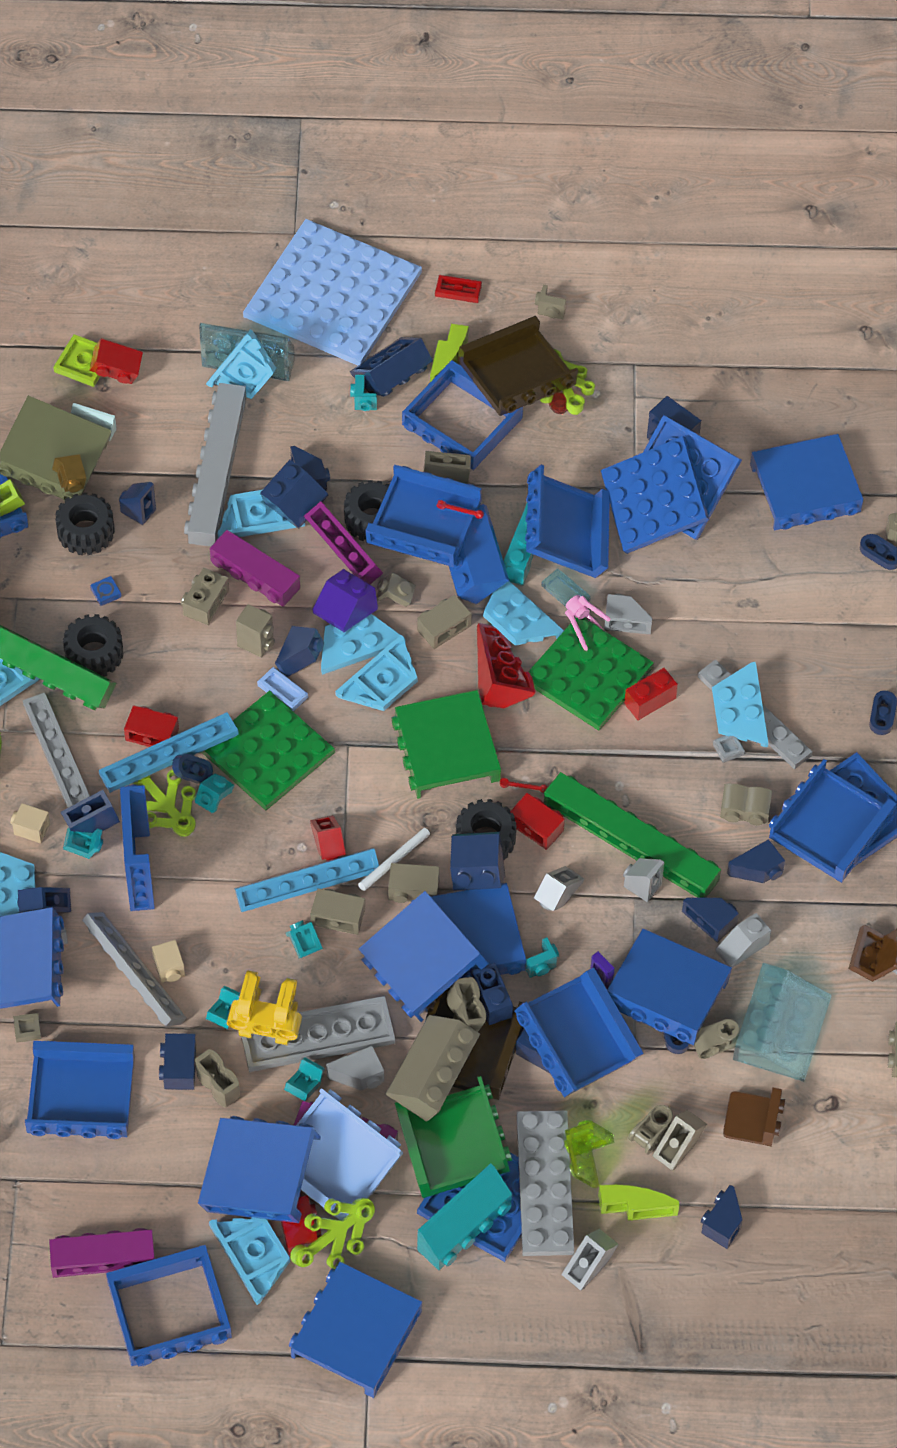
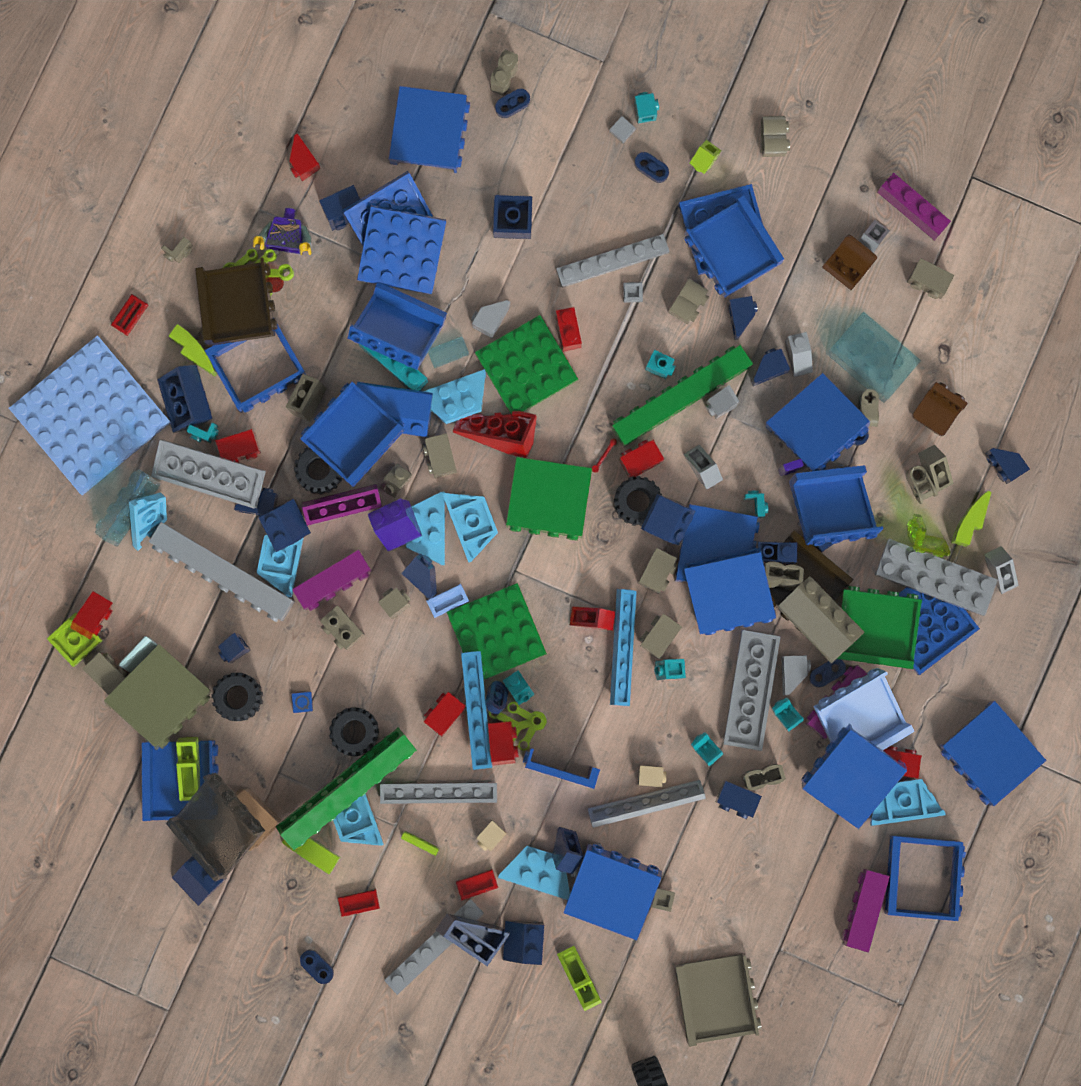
camera: 70 degrees left, 25 degrees up
blue panel [25,1041,135,1139] -> none
pearl gold window [52,454,87,493] -> none
dark blue slope [61,790,120,833] -> none
teal bracket [63,827,103,859] -> none
yellow piece [227,970,302,1046] -> none
lime plant [290,1198,375,1269] -> none
white bar [358,828,430,891] -> none
teal slope [417,1163,512,1270] -> none
red hinge [436,500,484,519] -> none
bright pink plant [565,595,611,651] -> none
medium azure wing [712,662,769,747] -> none
none -> dark tan brick [83,652,128,695]
none -> light grey plate [151,440,266,508]
none -> red brick [216,429,261,463]
none -> torso [253,208,312,255]
none -> red slope [289,133,321,181]
none -> red brick [488,721,519,766]
none -> dark blue brick [493,195,532,239]
none -> teal brick [645,350,676,380]
none -> dark blue plate [809,659,846,688]

